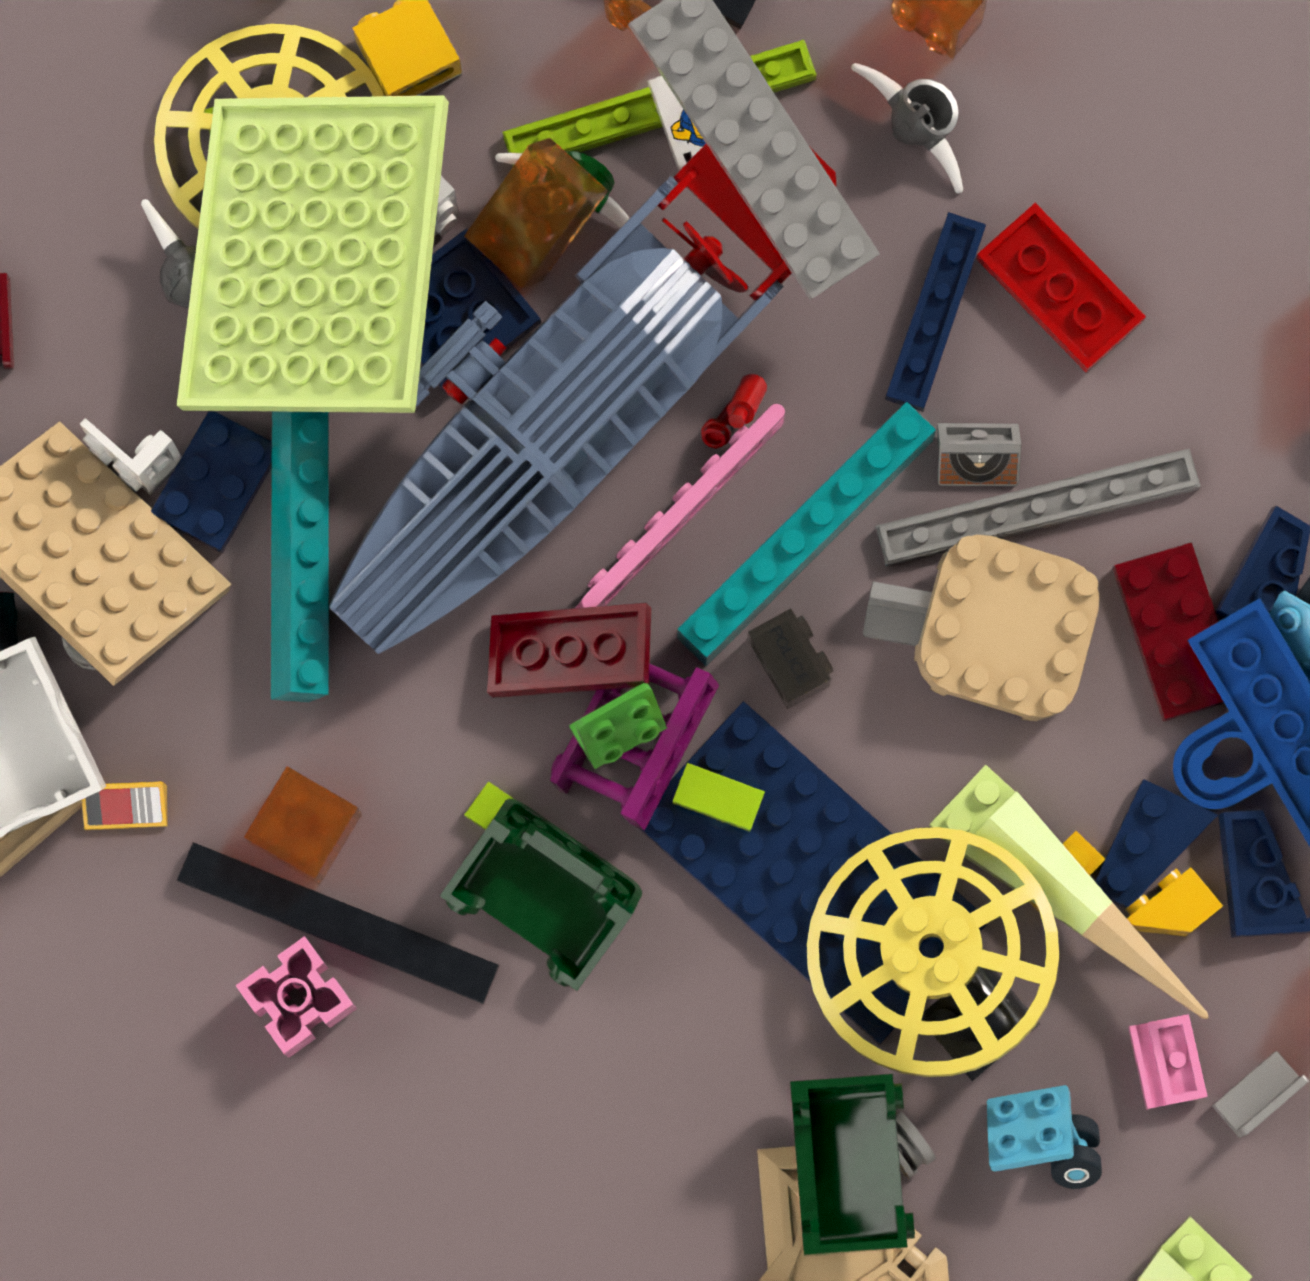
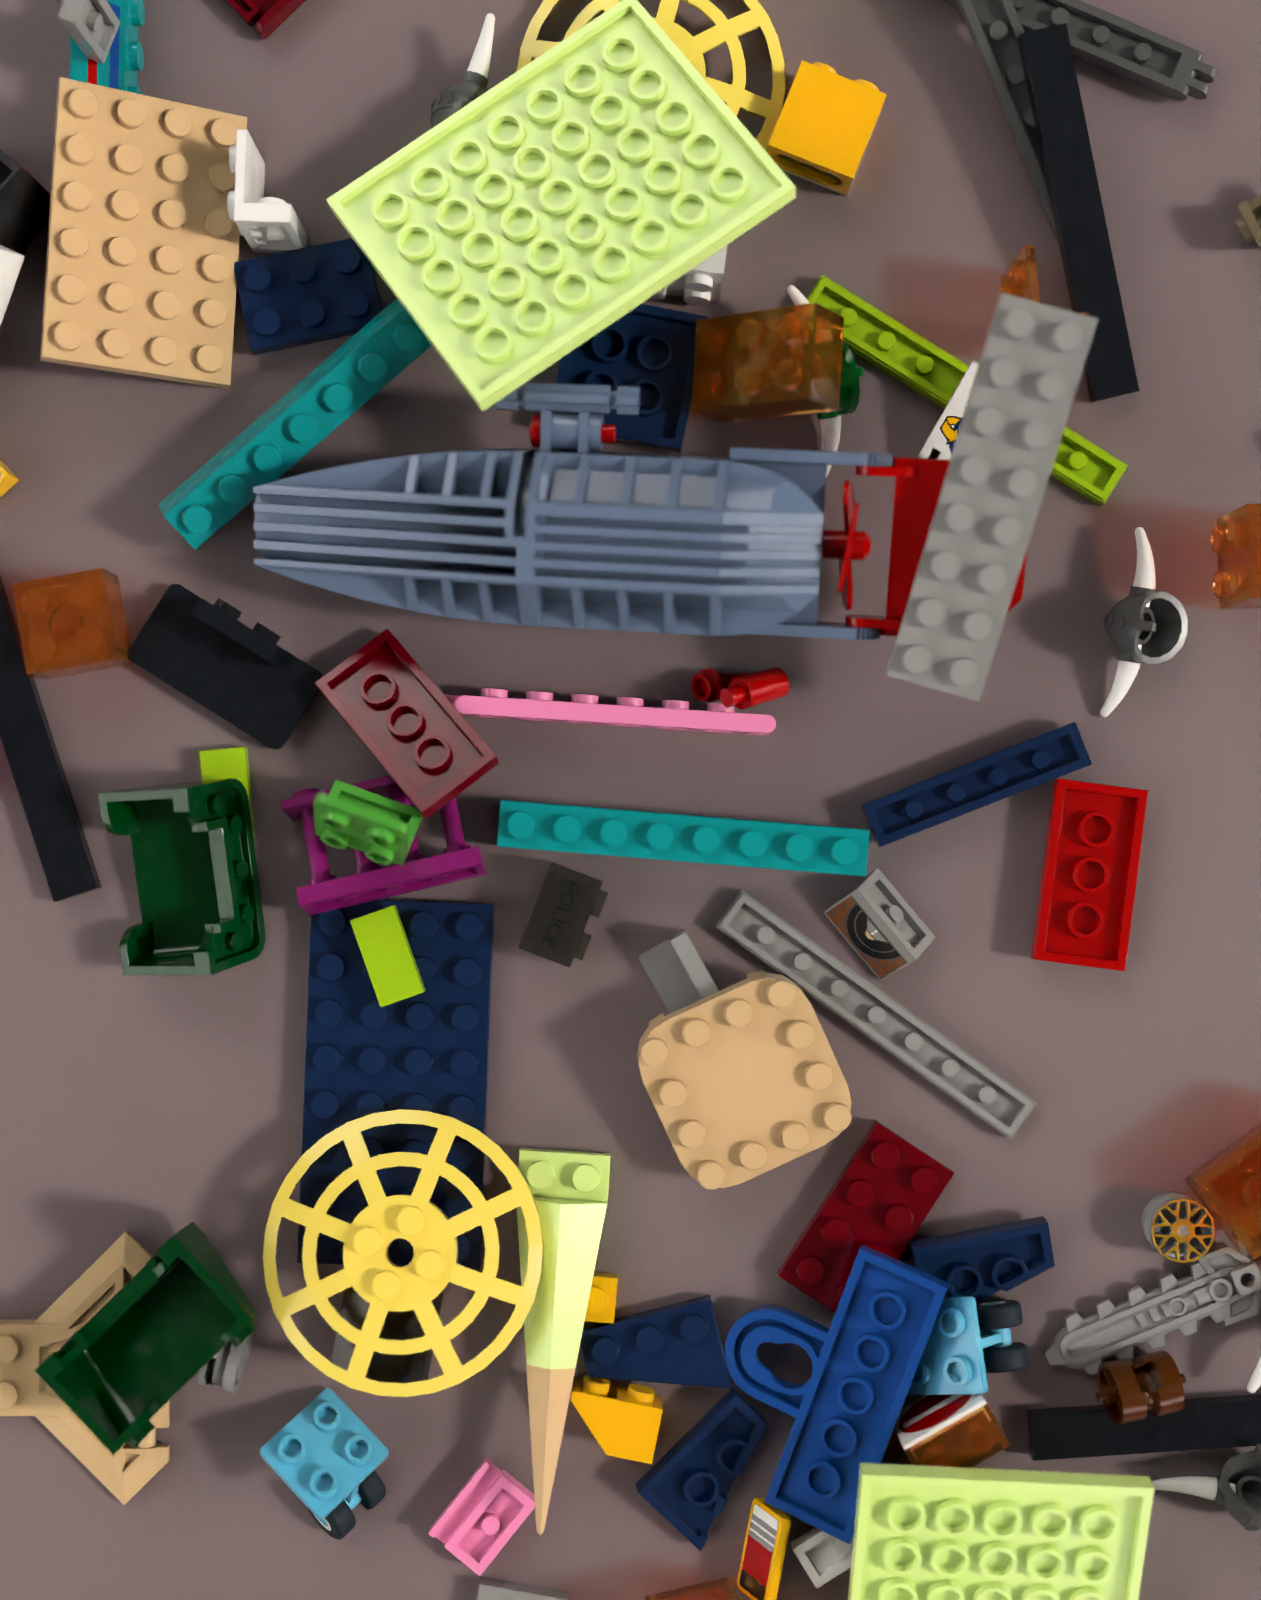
camera: 45 degrees right, 10 degrees up
none -> black bracket [128,584,323,750]

